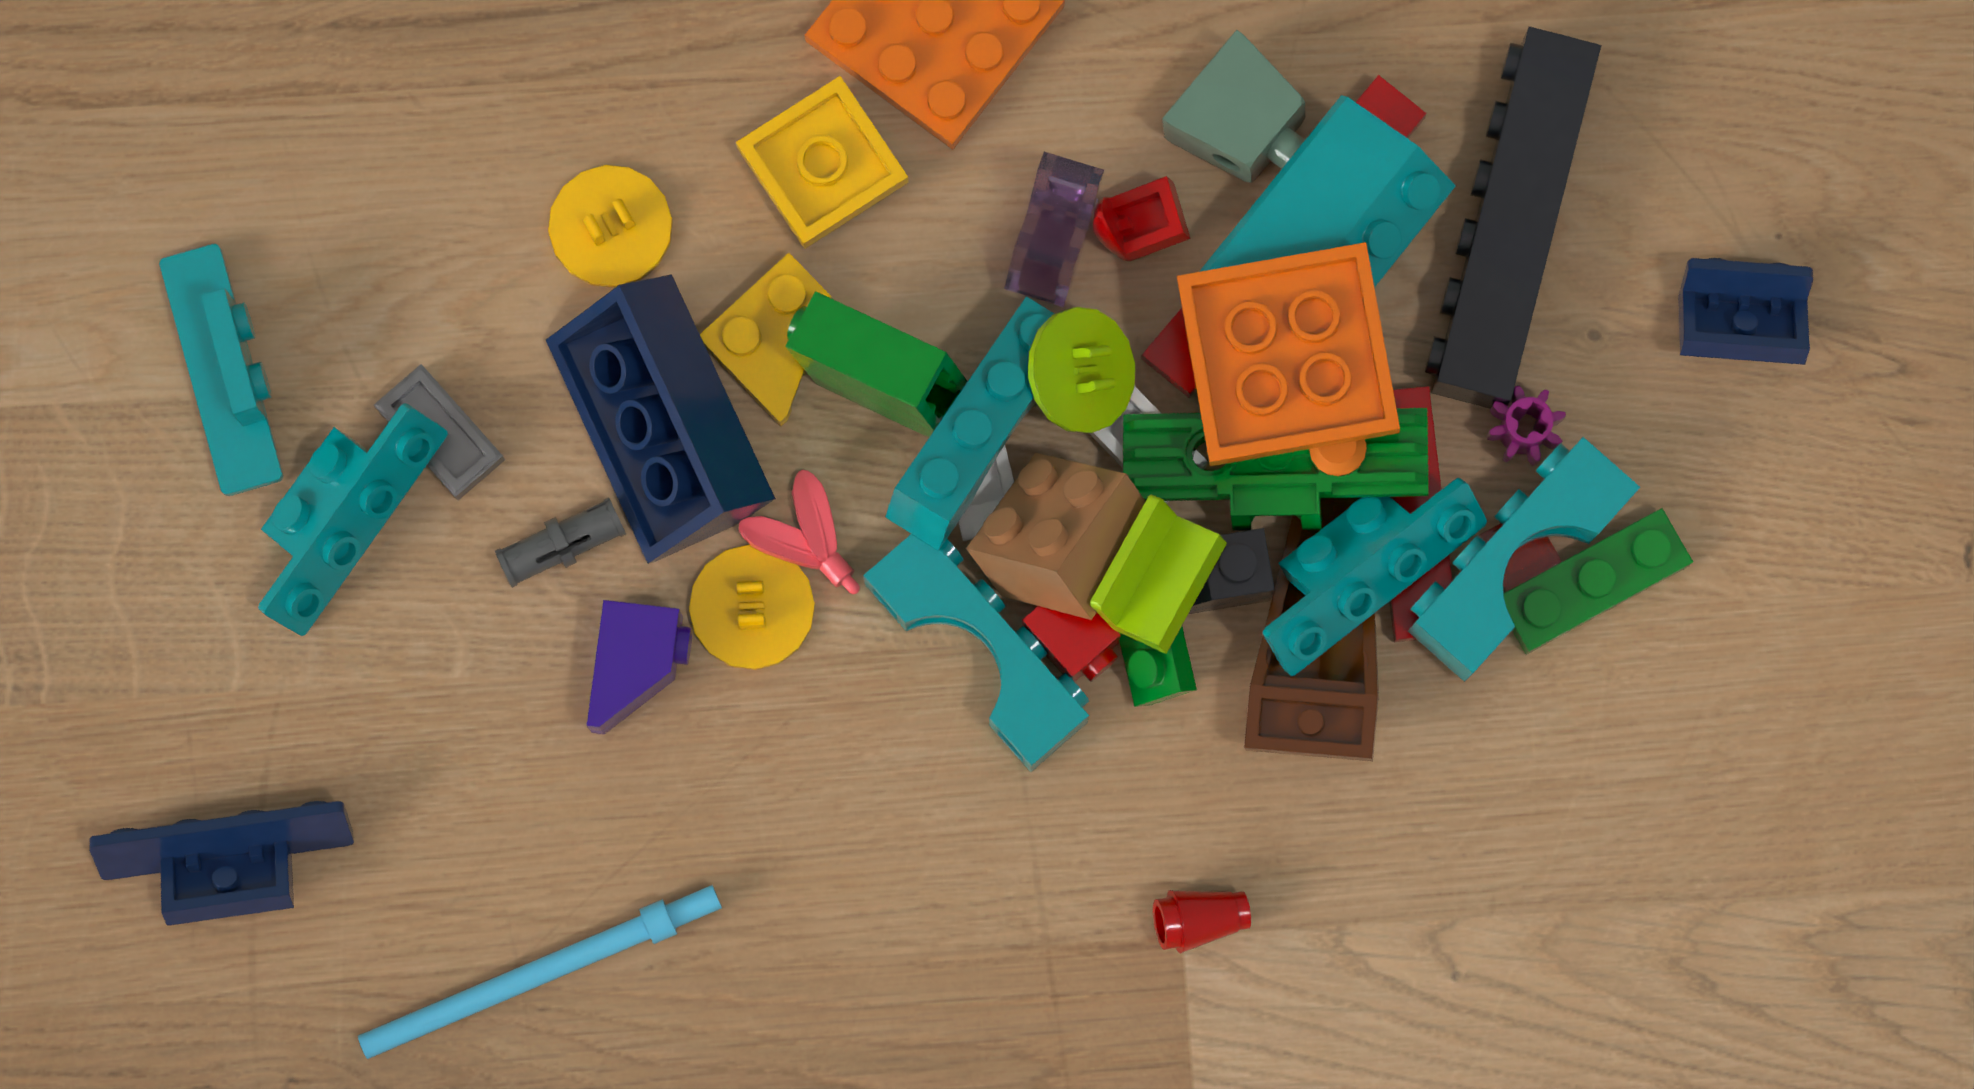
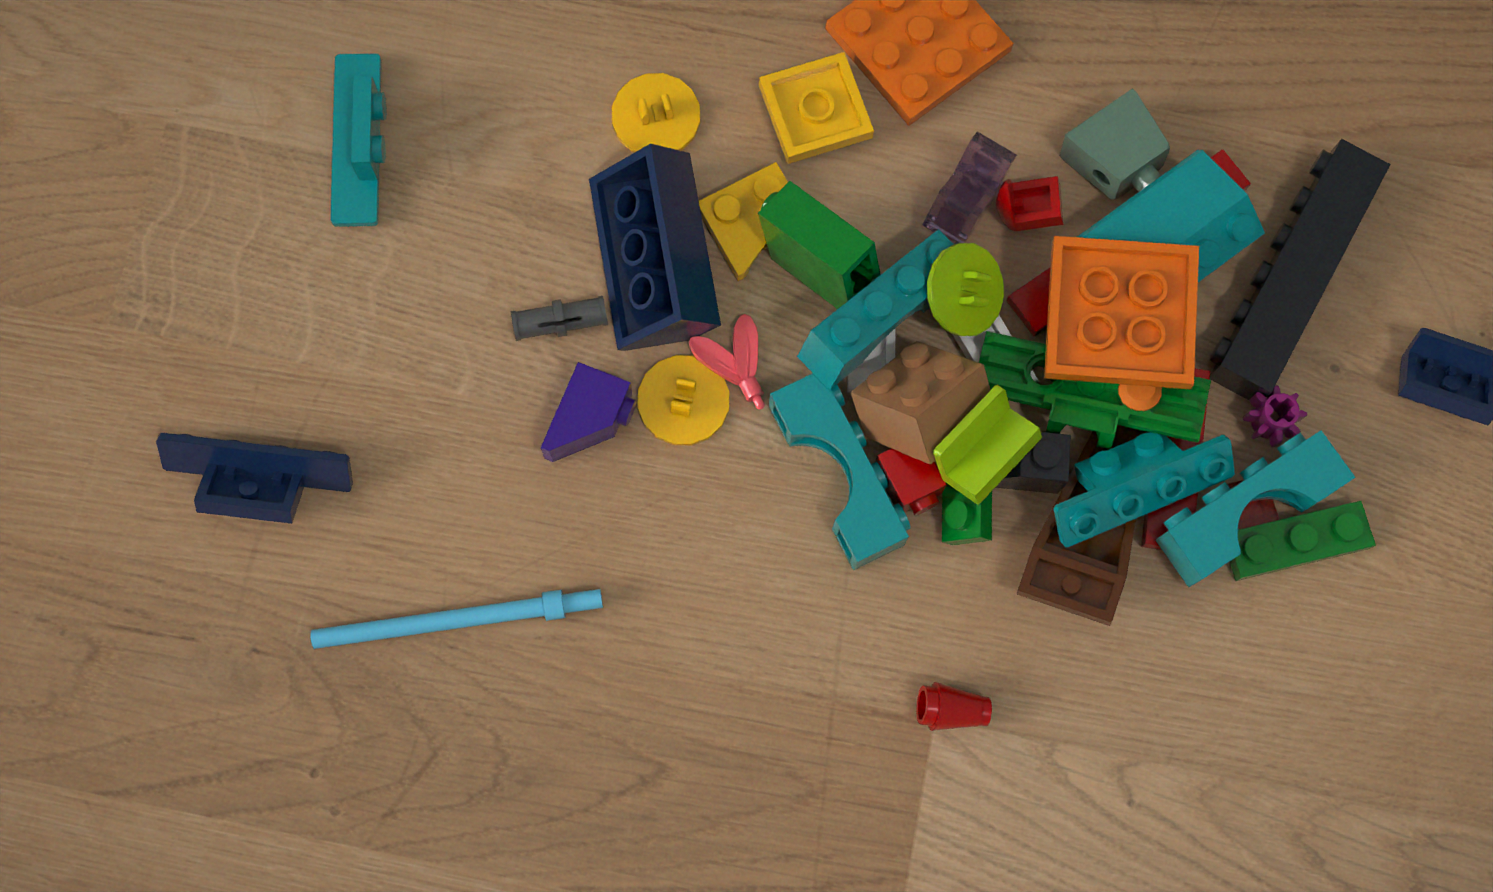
camera: 10 degrees right, 5 degrees down
teal bracket [258,403,448,636] -> none
flat silver tile [374,364,505,500] -> none

